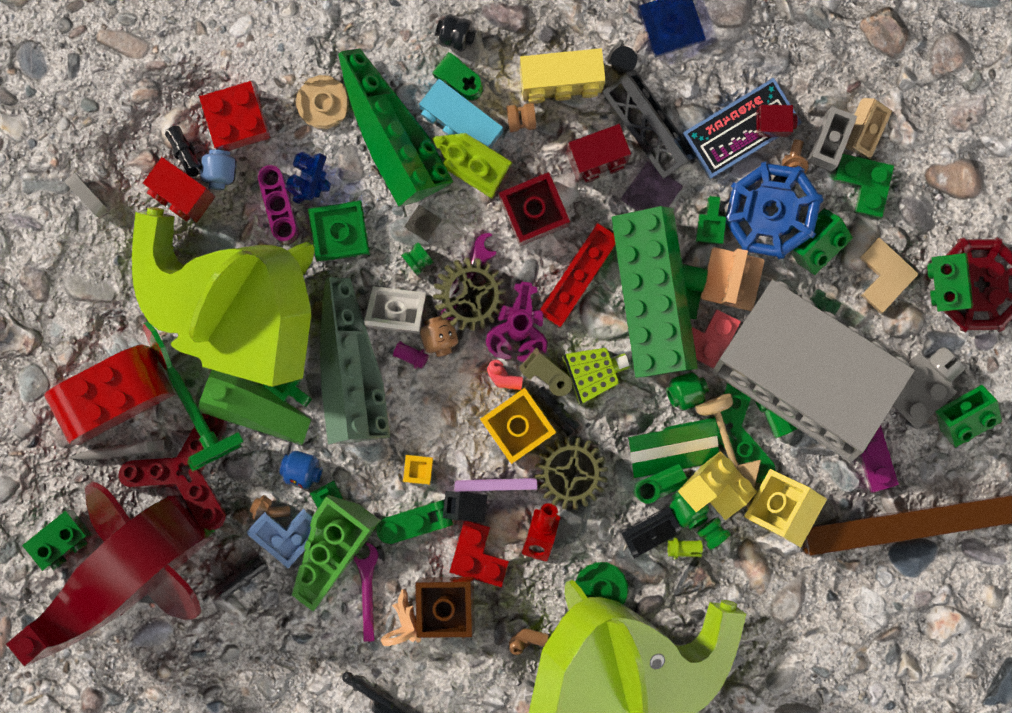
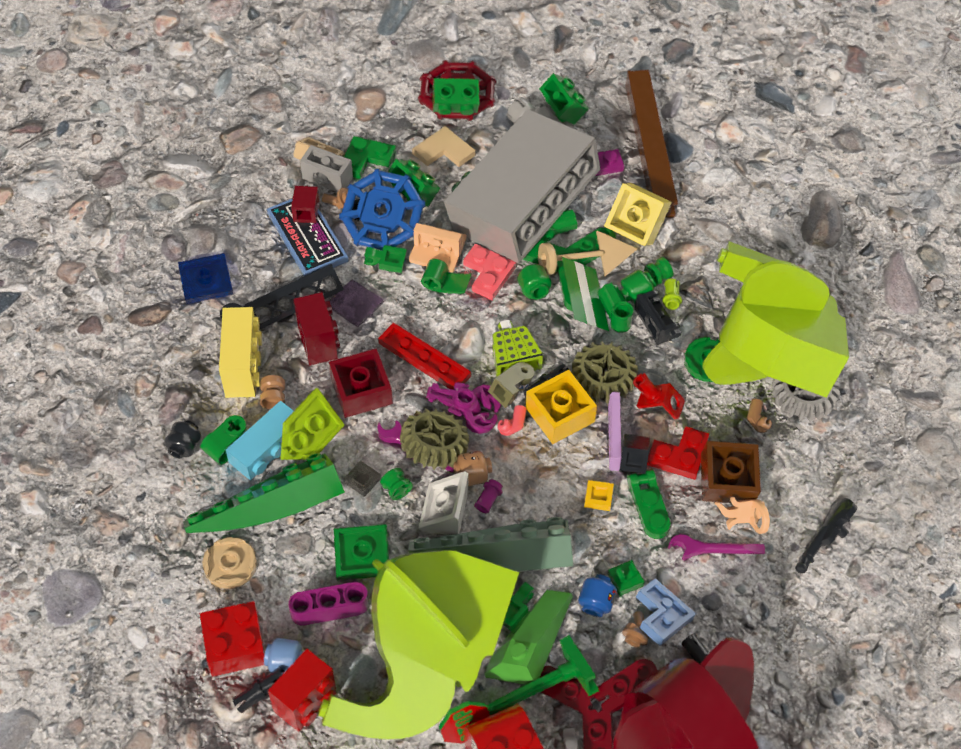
camera: 85 degrees left, 30 degrees down
clear blue hips [285,152,331,204] -> none
bright green wedge [292,495,381,612] -> none
green brick [611,206,698,378] -> none
light yellow brick [678,451,757,520] -> none

